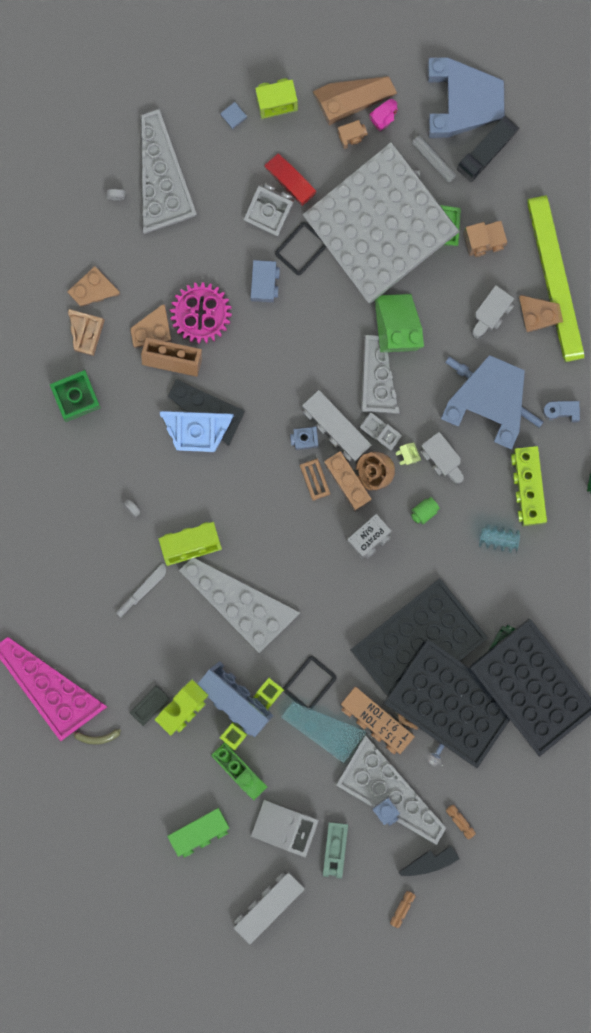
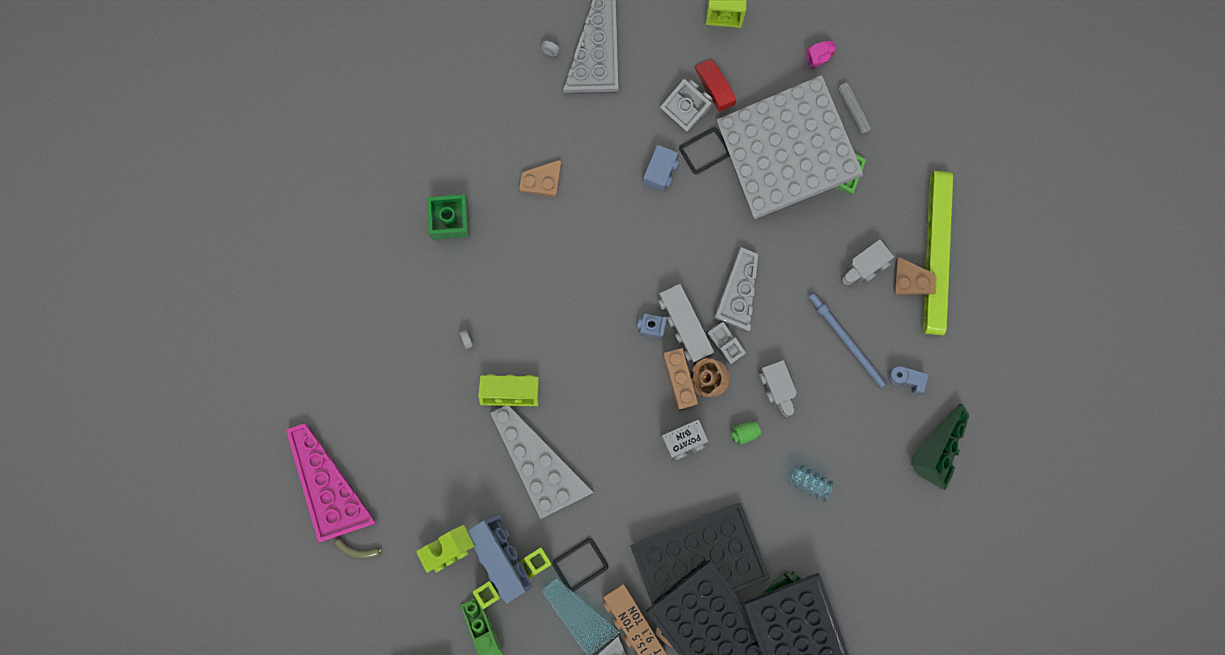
camera: 15 degrees right, 5 degrees down
medium nougat wing [67,266,120,307] -> none
medium nougat wing [68,309,105,356] -> none
light grey piece [116,563,166,618] -> none
pearl dark grey tile [130,685,170,726] -> none
medium nougat brick [141,338,202,377] -> none
light blue wing [160,411,234,452] -> none
black wing [168,379,245,446] -> none
dark pink gear [170,282,232,344] -> none
sand blue tile [220,102,247,129] -> none
medium nougat tile [300,458,331,501] -> none
medium nougat wedge [313,76,397,125] -> none
medium nougat brick [337,120,368,149] -> none
bright green slope [375,294,424,353] -> none
yellowish green tile [396,443,421,465] -> none
sand blue wedge [428,58,504,138] -> none
sand blue wedge [441,355,525,449] -> none
black beam [457,116,520,182] -> none
medium nougat brick [463,221,507,257] -> none
lime brick [511,446,547,526] -> none

